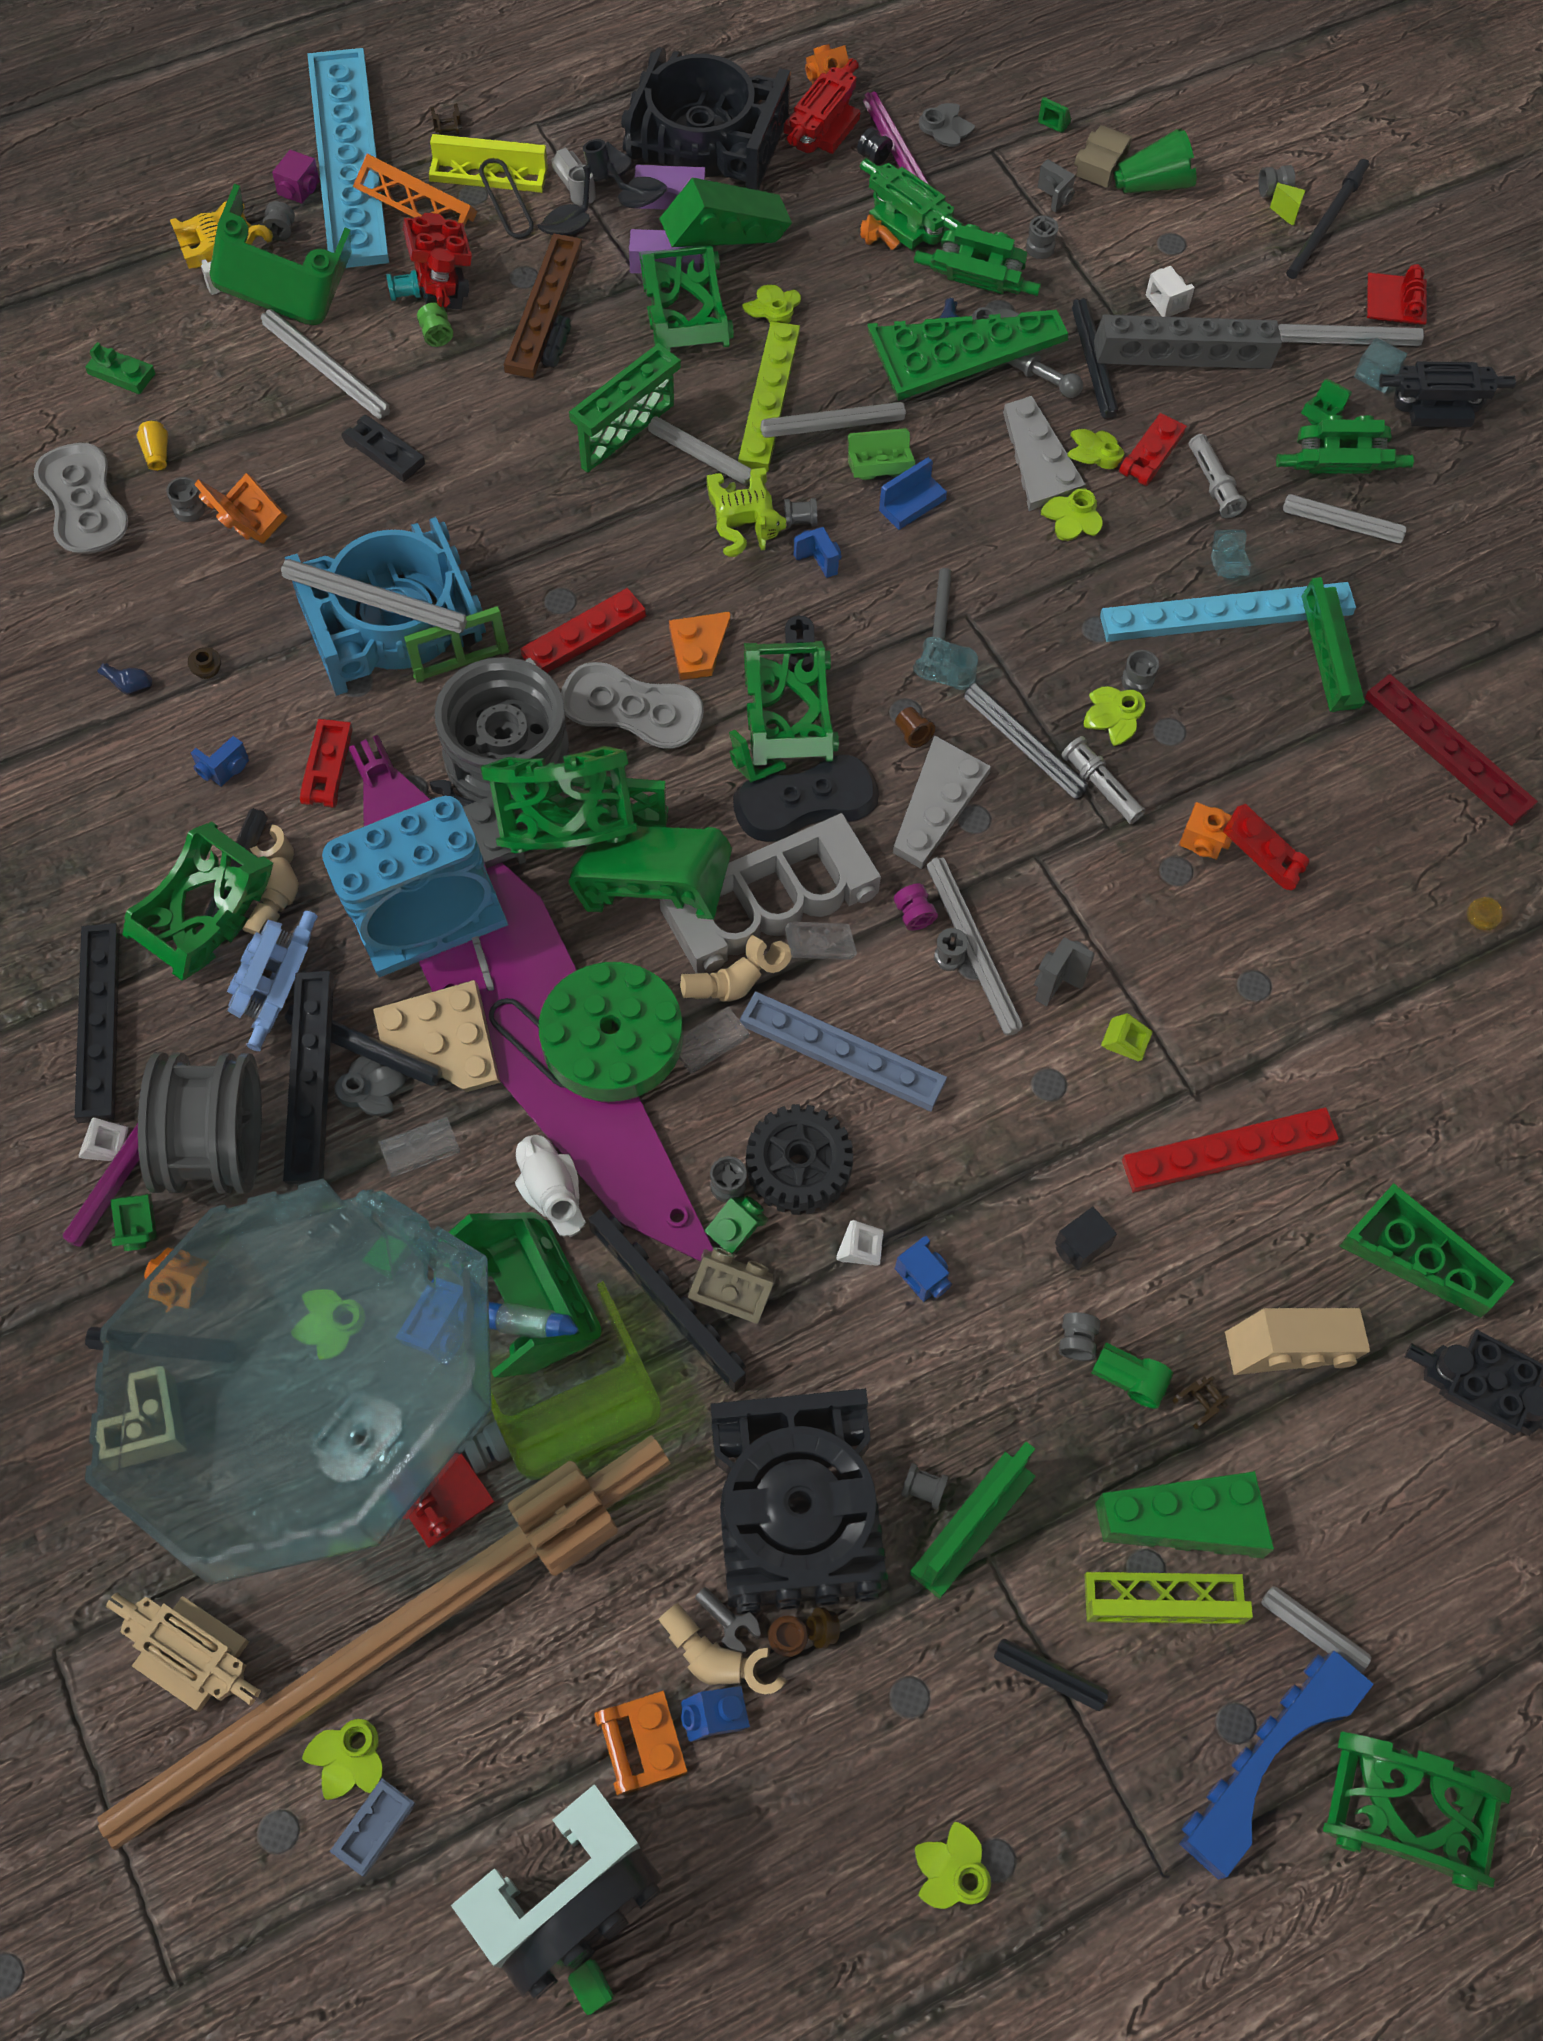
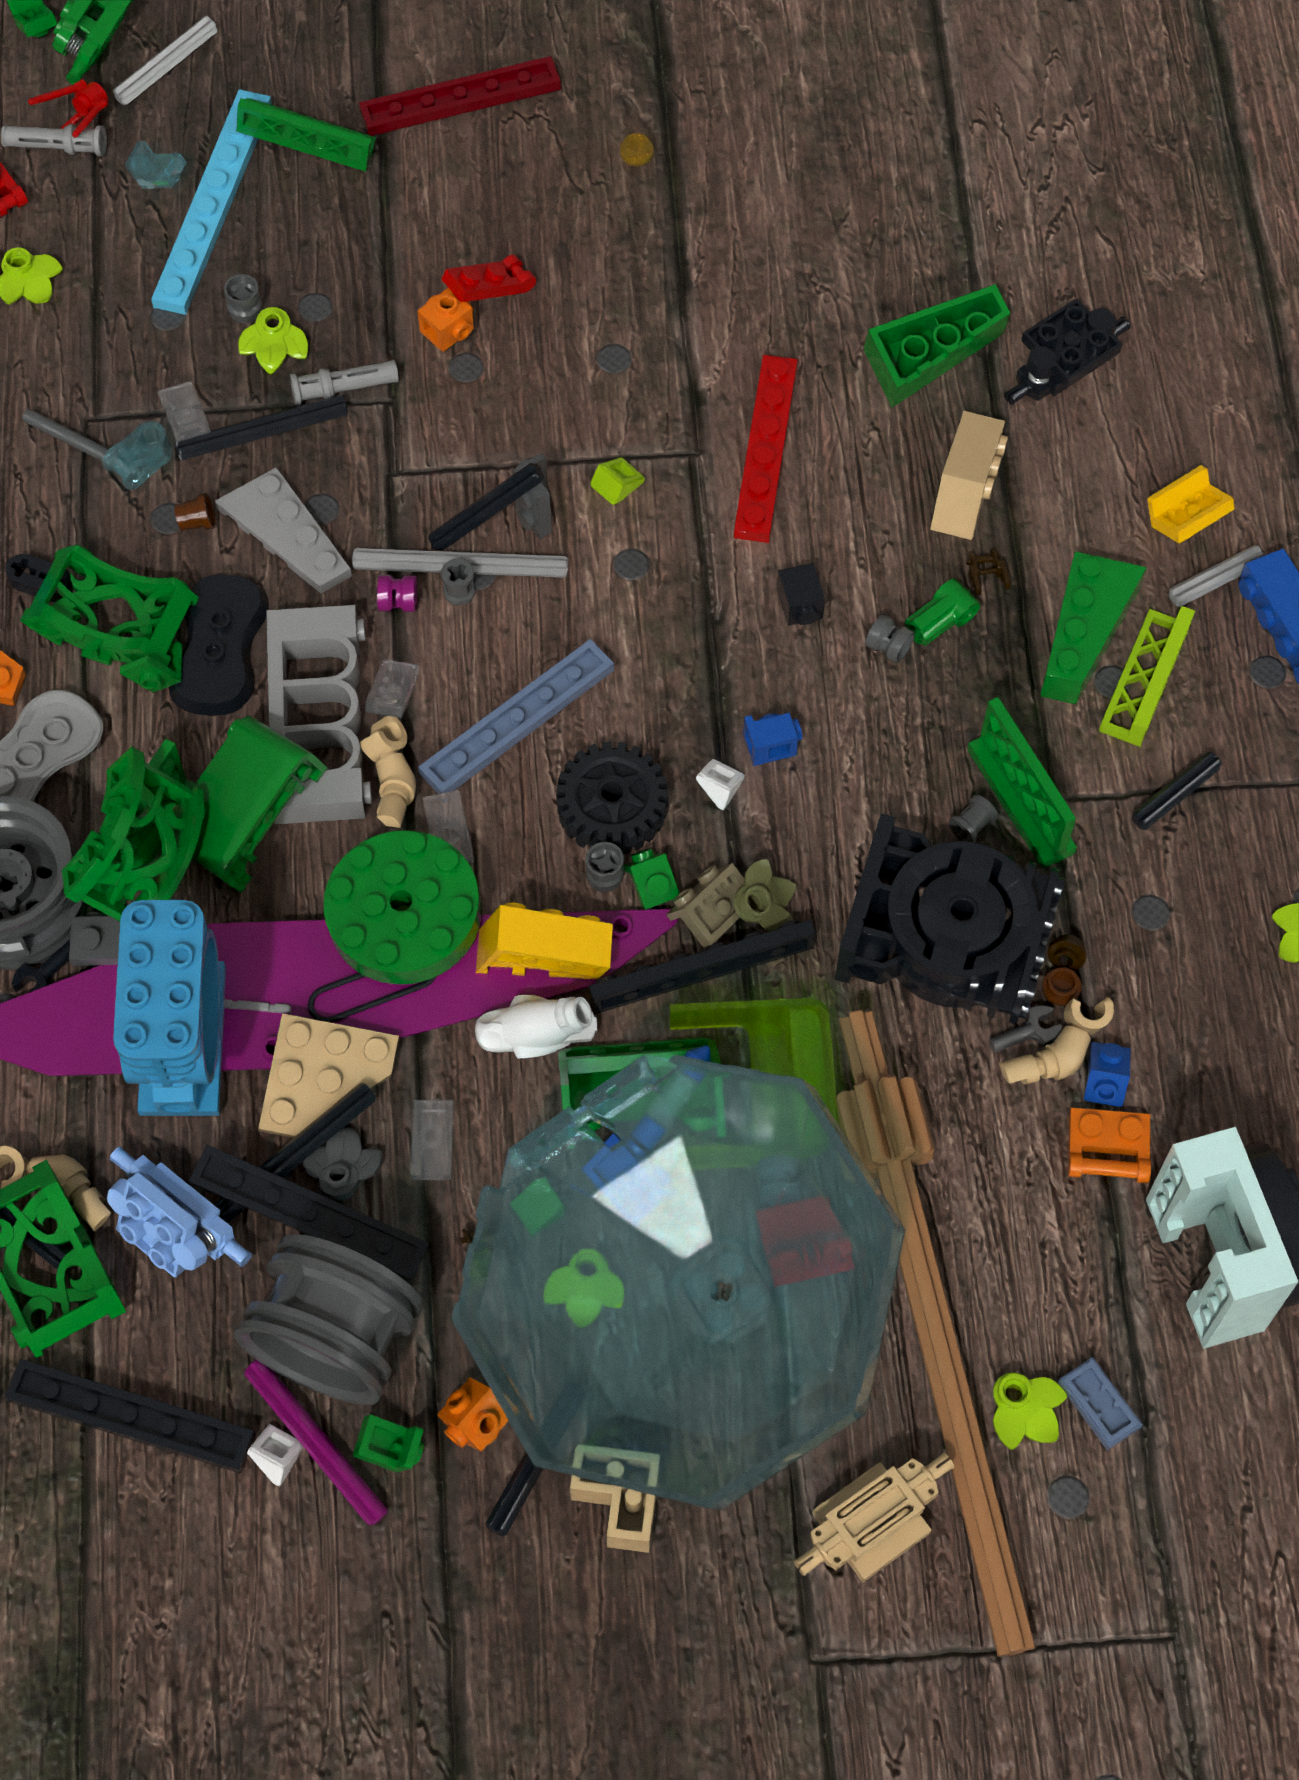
camera: 65 degrees left, 0 degrees up
none -> red plant [28,79,108,138]
none -> clear plate [158,381,210,442]
none -> black axle [428,463,544,551]
none -> yellow wedge [476,903,613,980]
none -> olive plate [734,859,797,932]
none -> yellow bracket [1147,465,1235,544]

